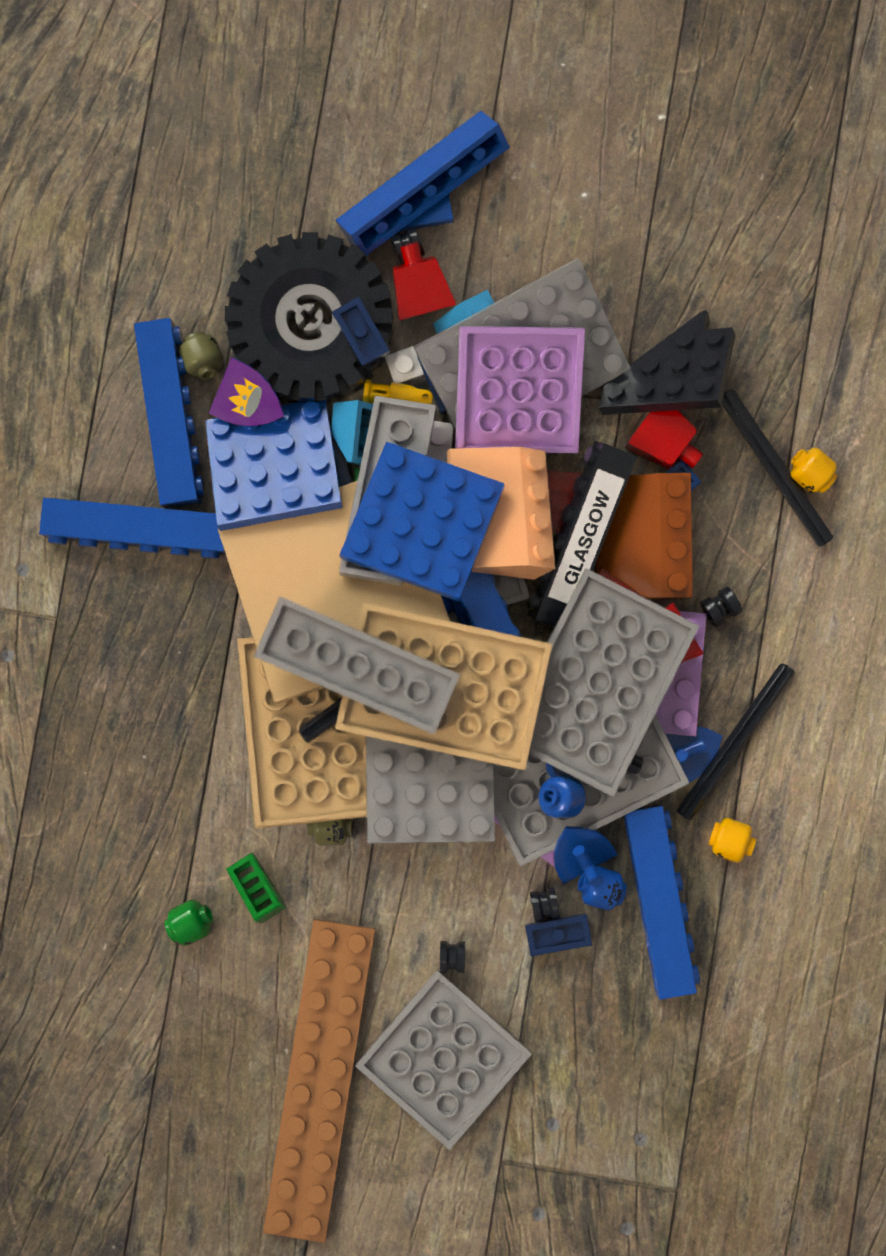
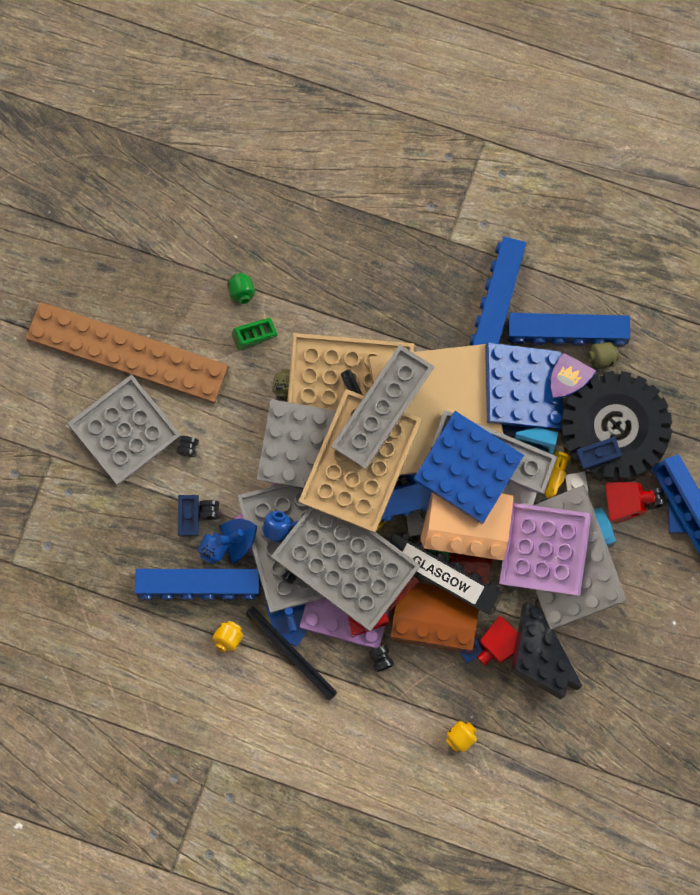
camera: 95 degrees right, 10 degrees down
black axle [722,389,833,547] -> none

